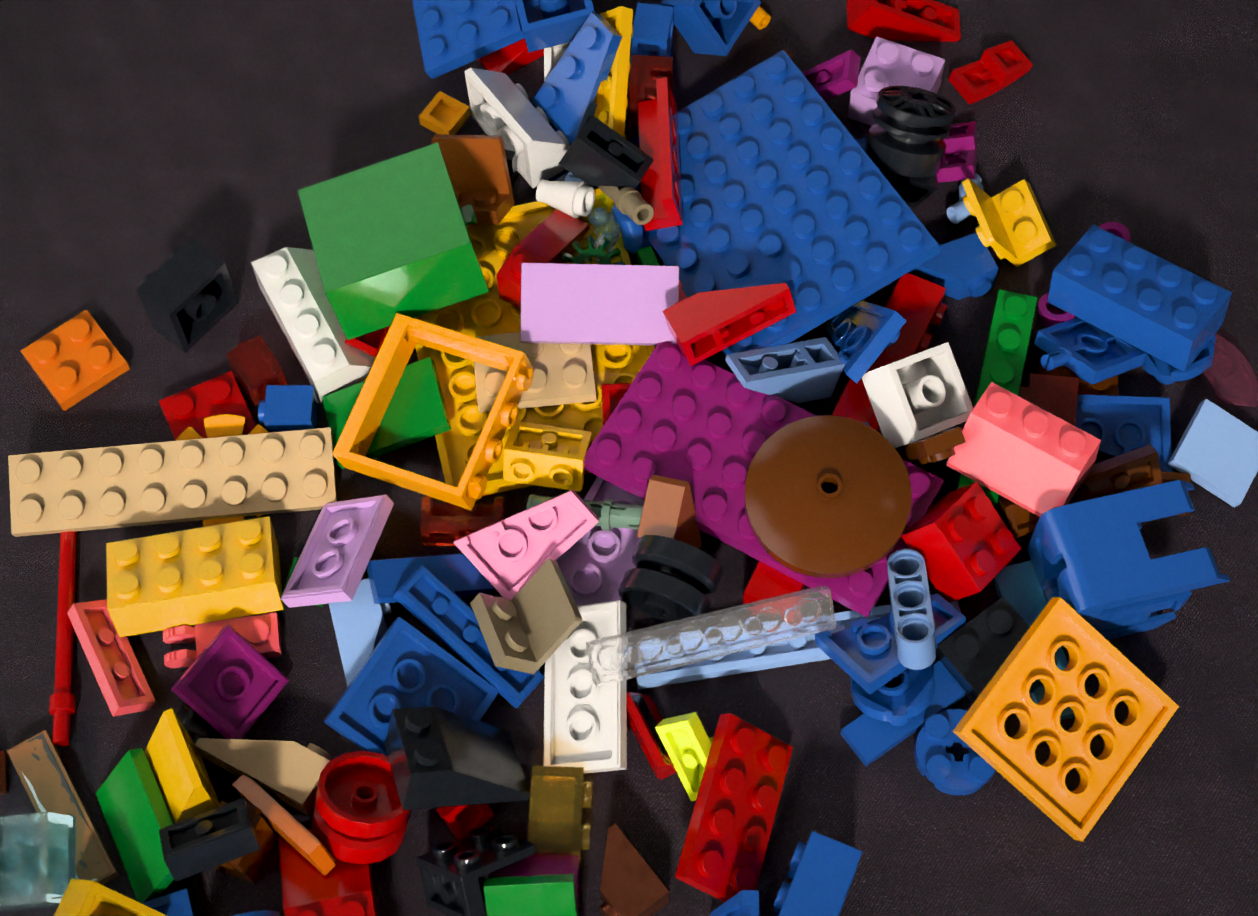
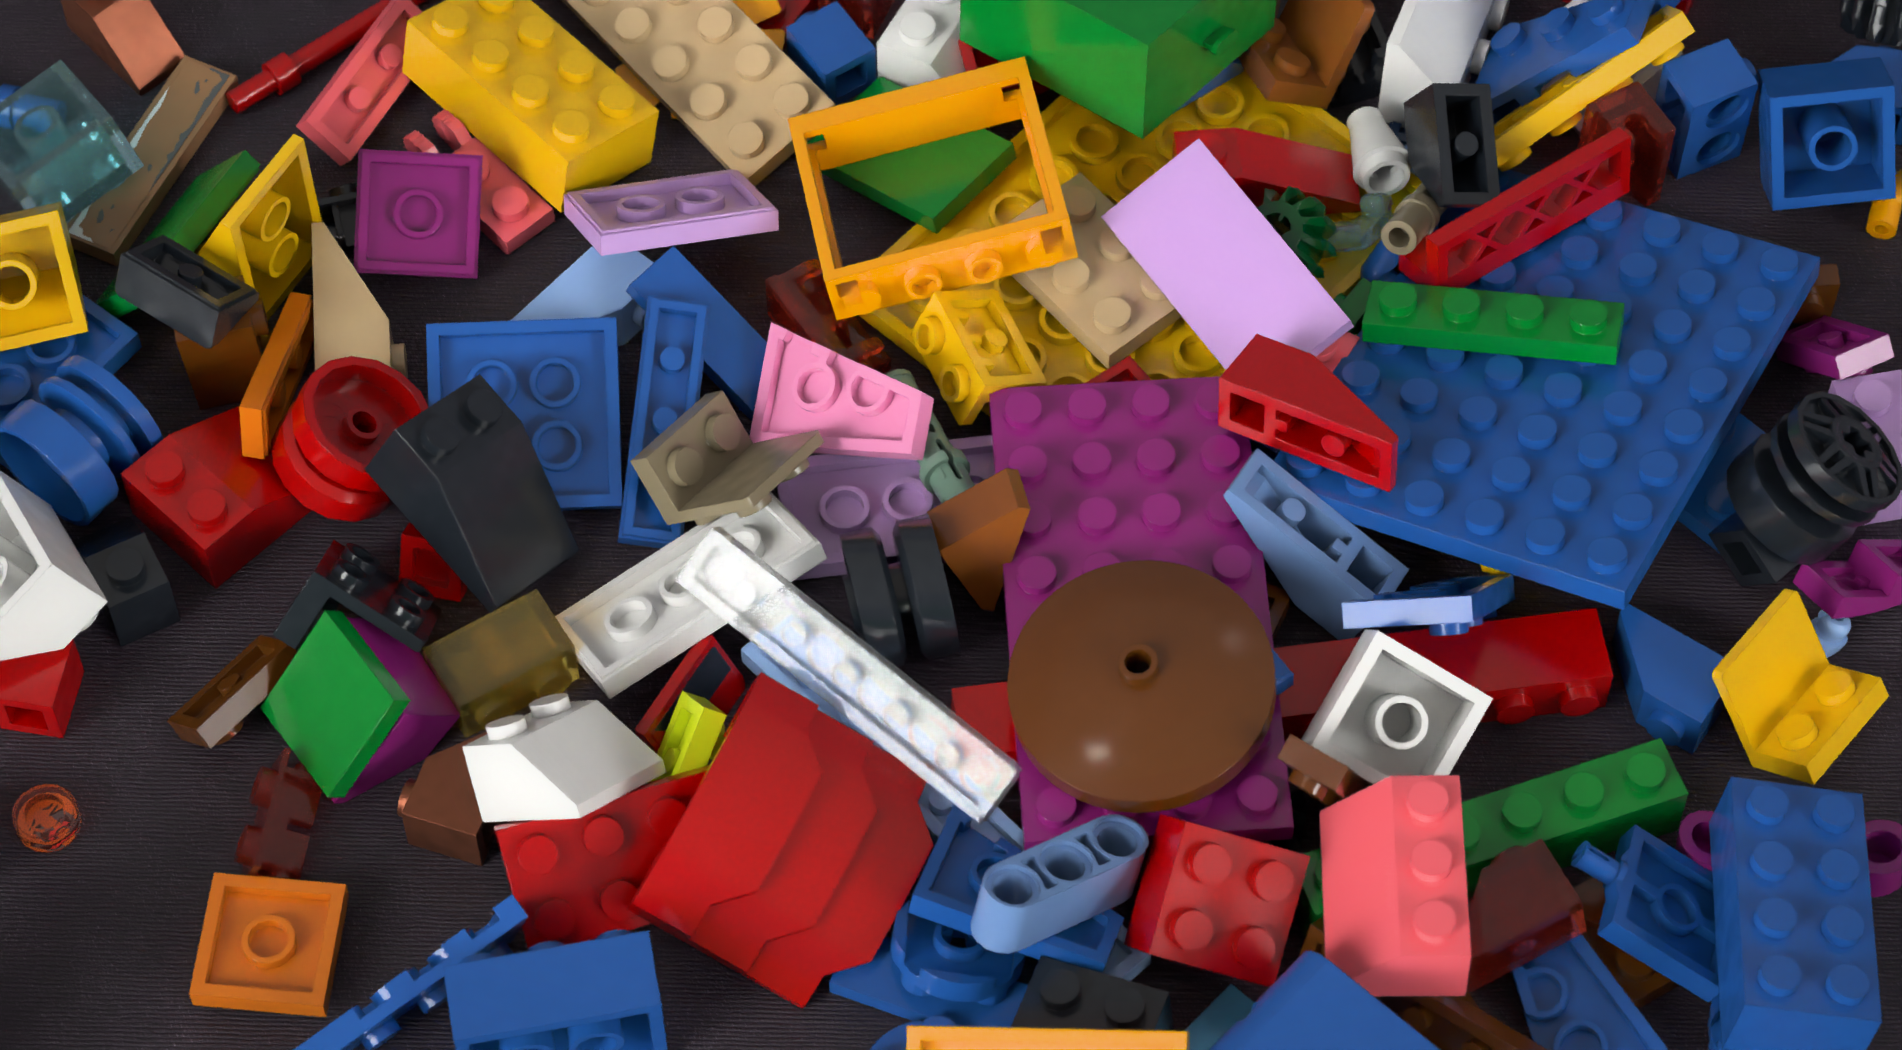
camera: 55 degrees right, 5 degrees down
none -> white slope [462,693,666,822]
none -> red slope [627,672,934,1009]
none -> green plate [1362,280,1625,365]

